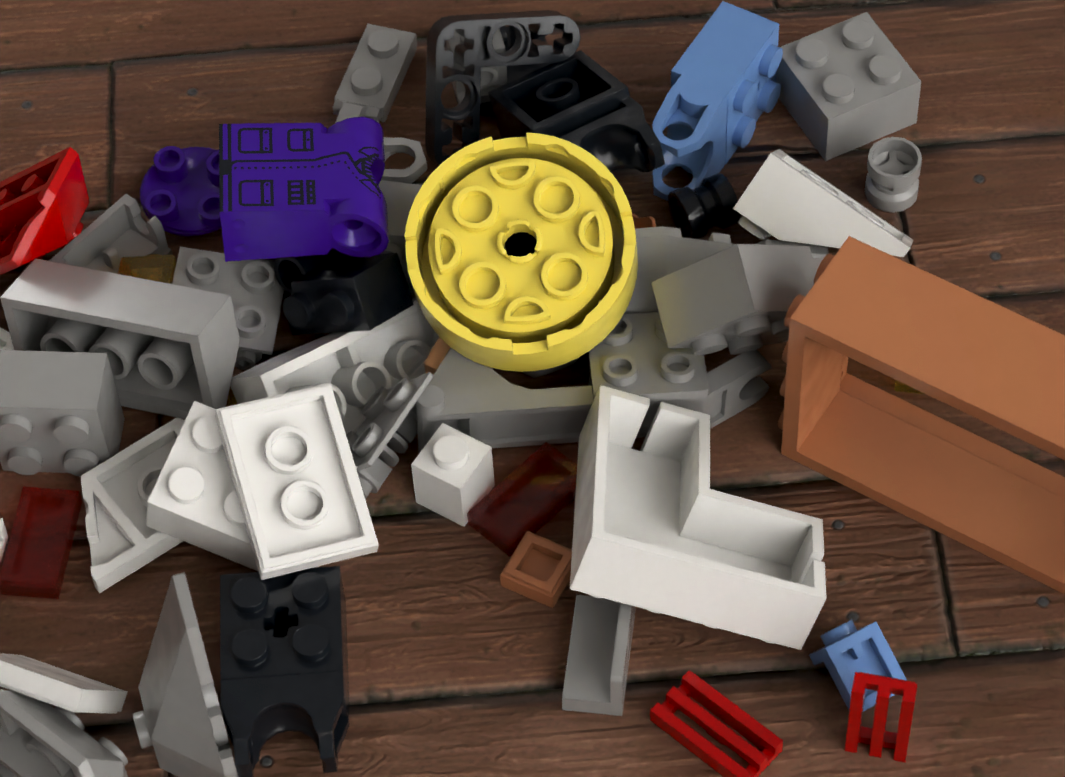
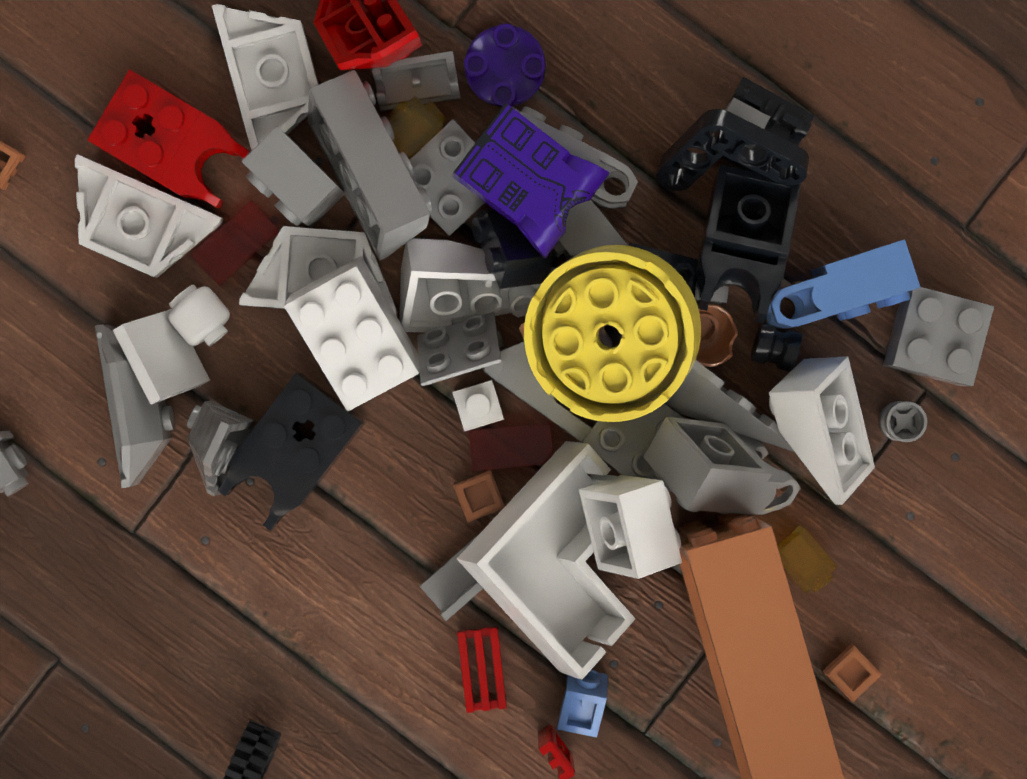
camera: 40 degrees right, 35 degrees up
white tile [215,383,379,580] -> none
light grey hinge [333,24,417,123] -> none
none -> white head [169,284,230,347]
none -> white brick [579,475,682,579]

